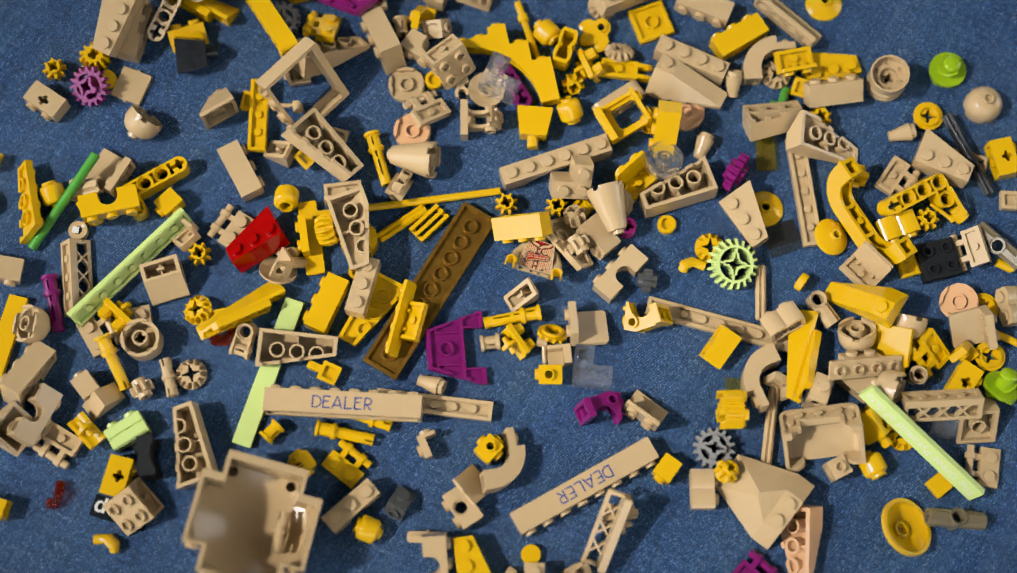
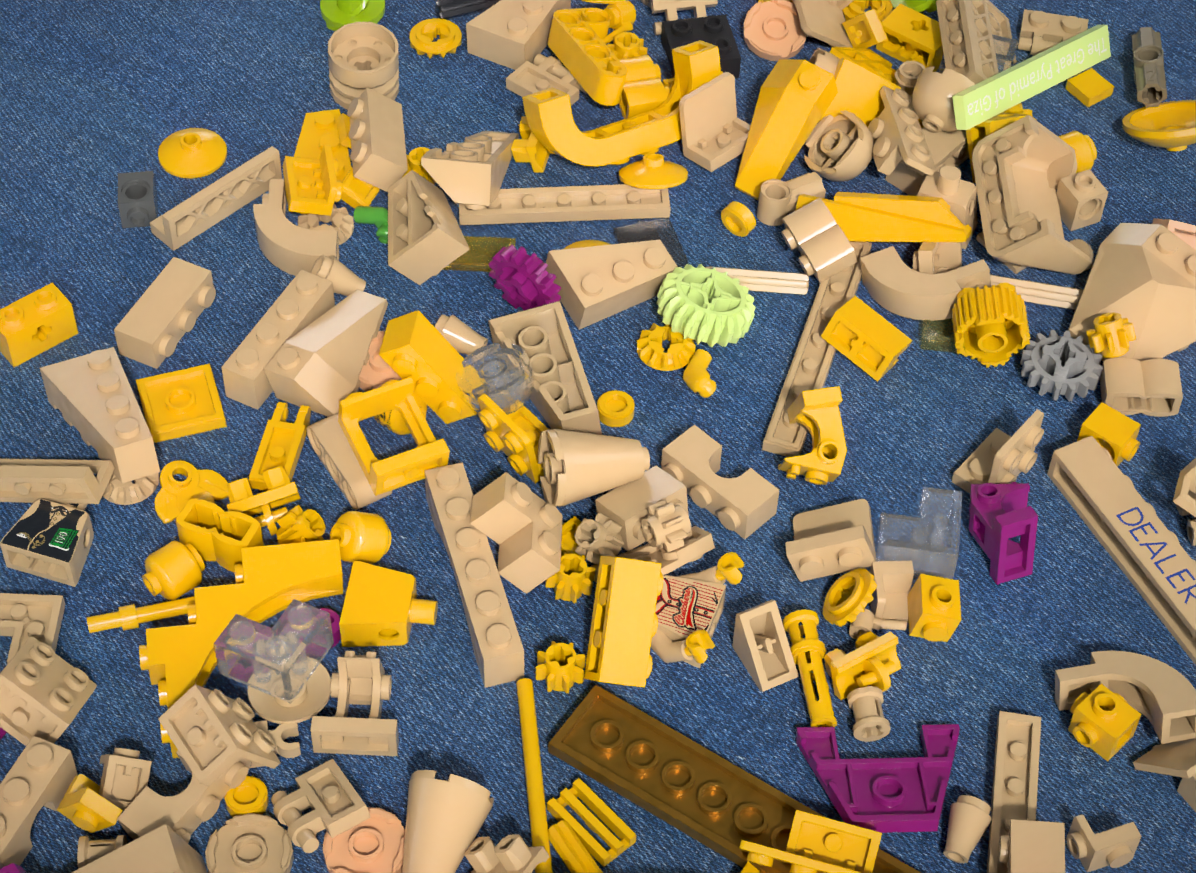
camera: 85 degrees left, 25 degrees down
tan gear [604,42,634,62] -> none
dark grey gear [636,268,657,293] -> none
yellow brick [709,12,769,61] -> none
tan cone [887,123,917,142] -> none

